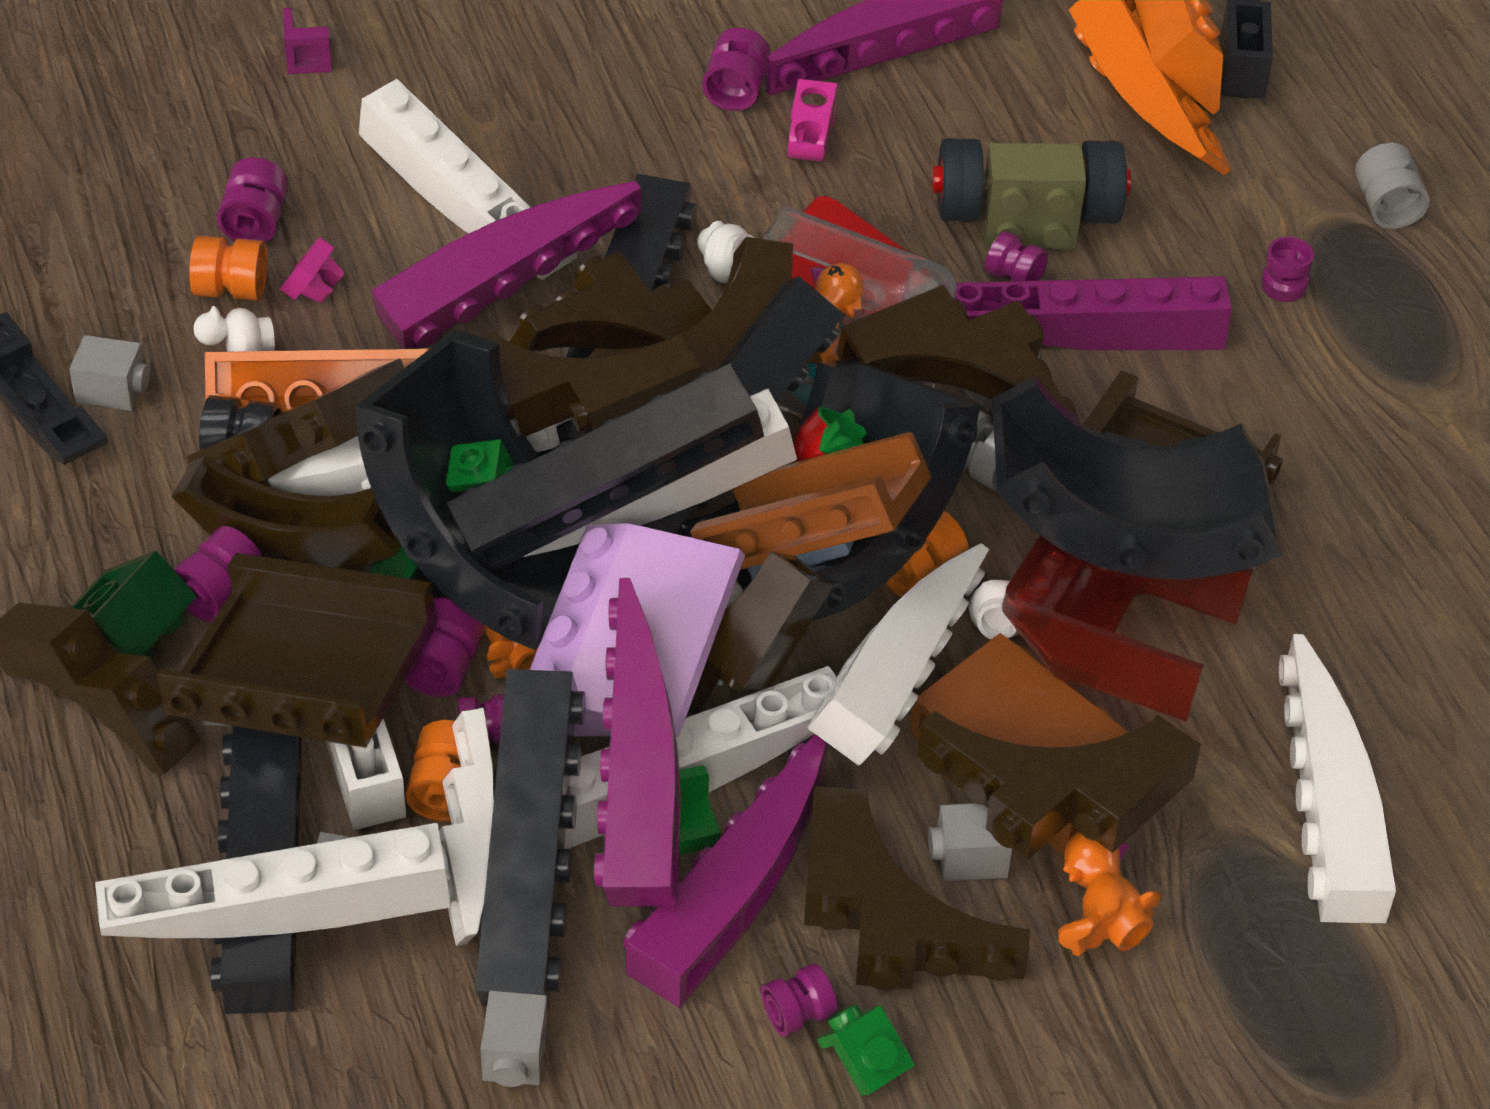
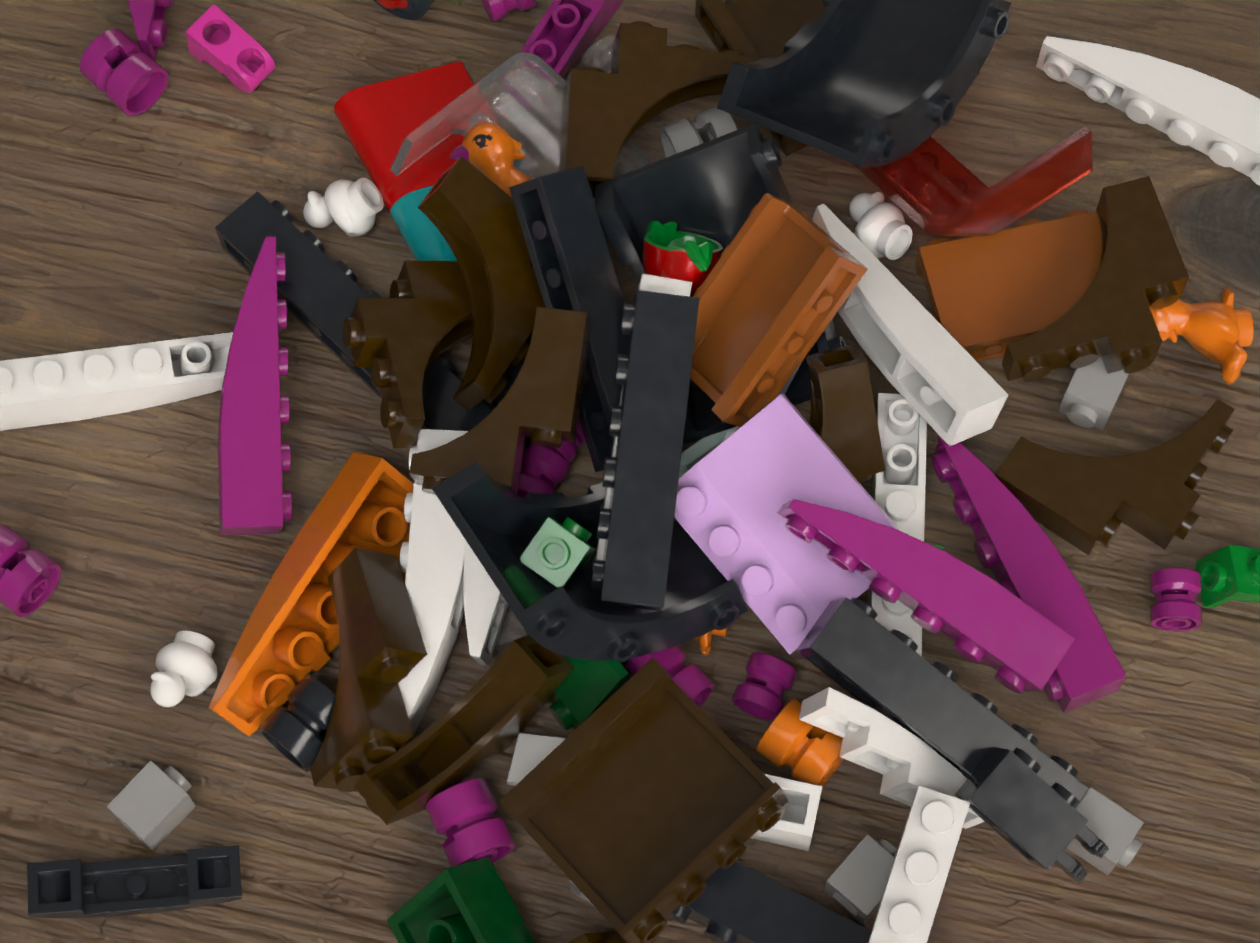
camera: 55 degrees left, 20 degrees up
orange wheel [189,235,268,301] -> none
dark pink tile [280,237,344,303] -> none
none -> black hinge [955,747,1109,883]

